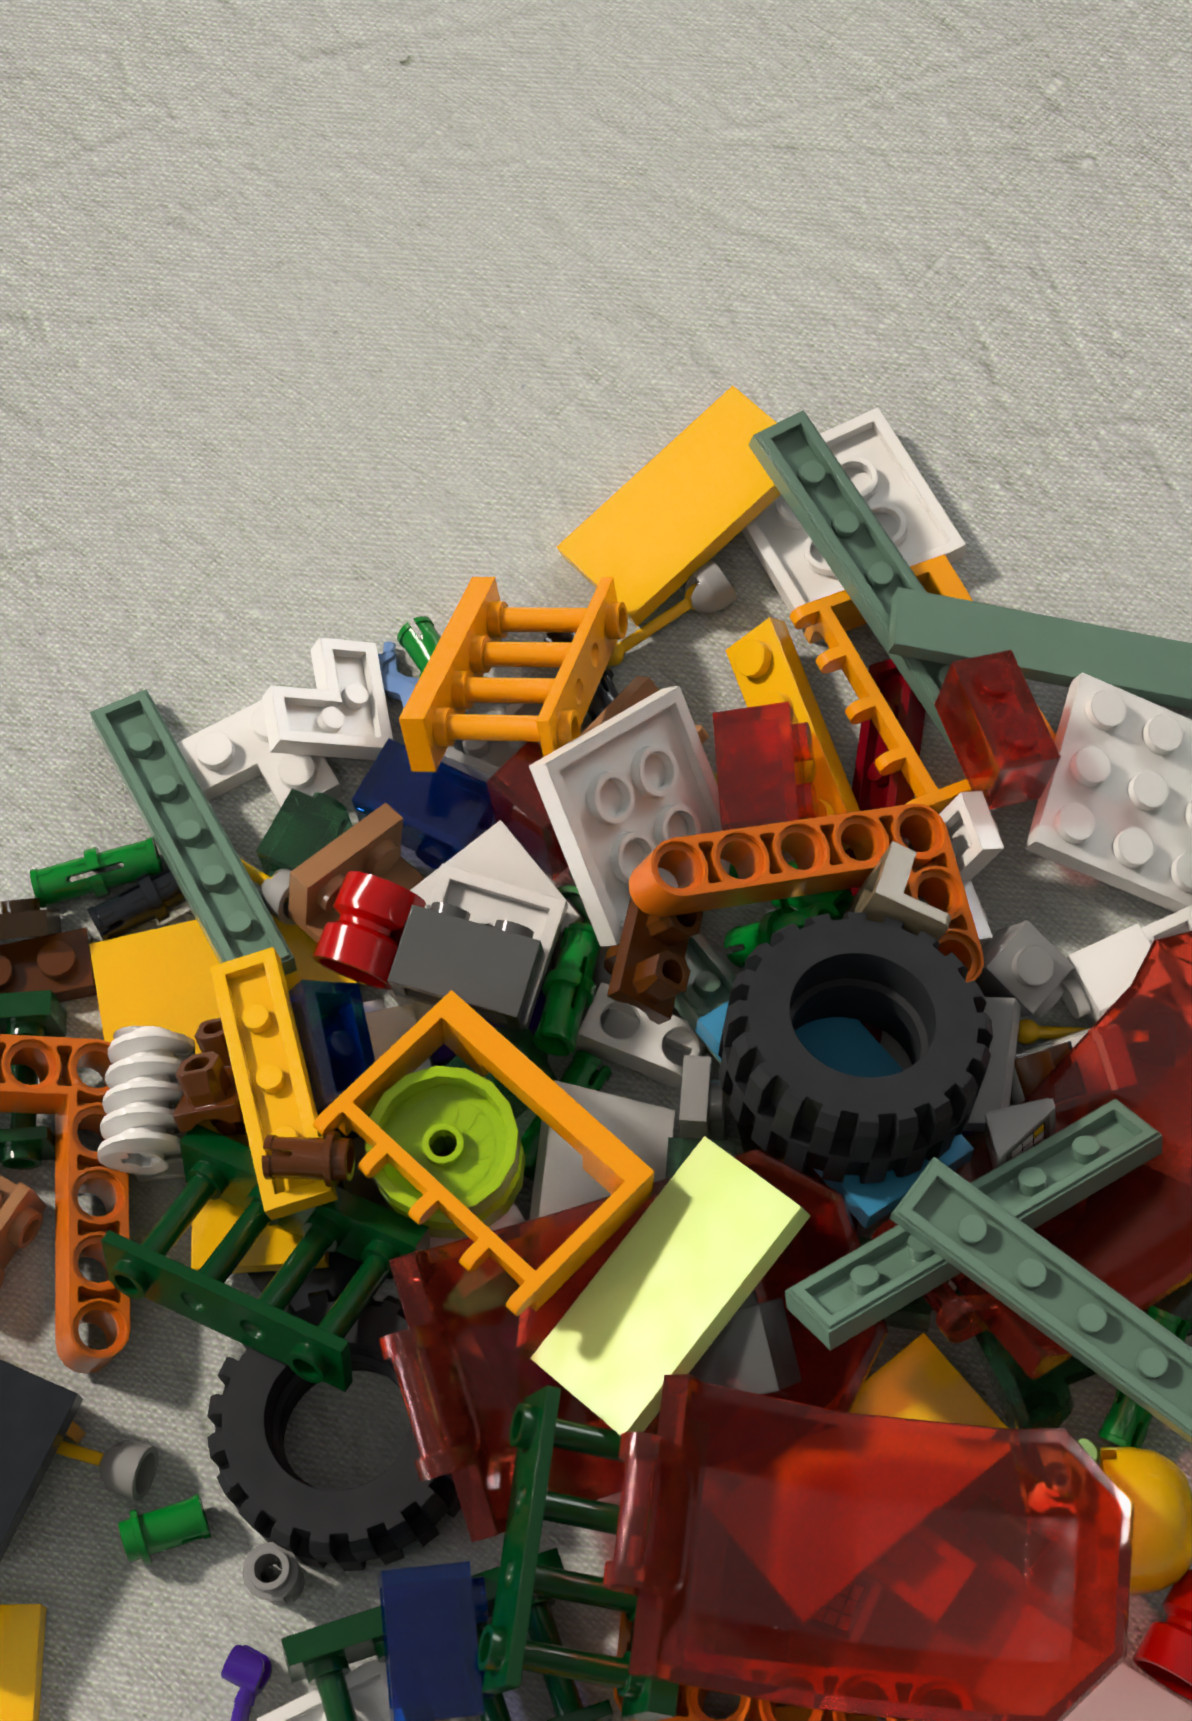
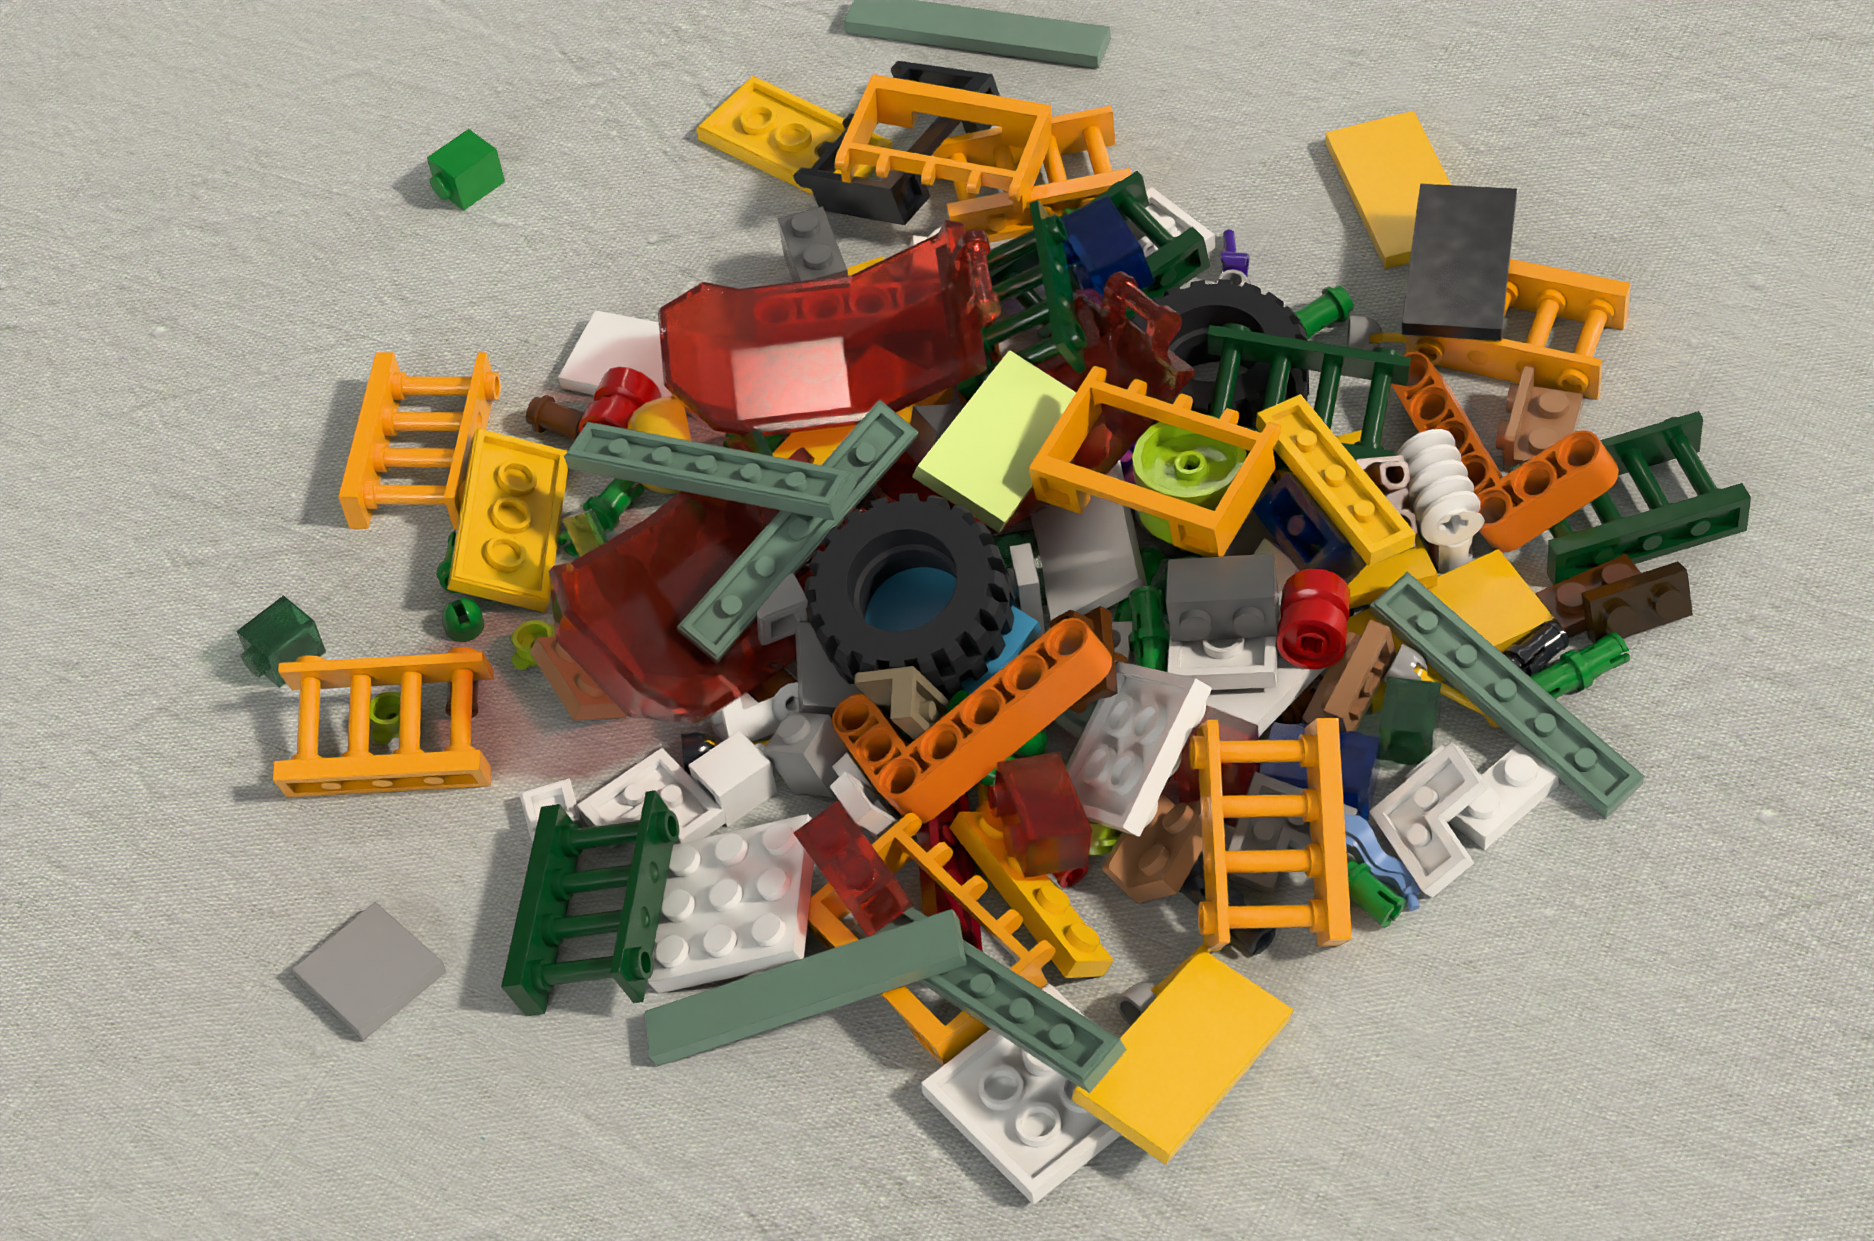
camera: 165 degrees right, 15 degrees down
reddish brown pin [262,1131,355,1187] -> none

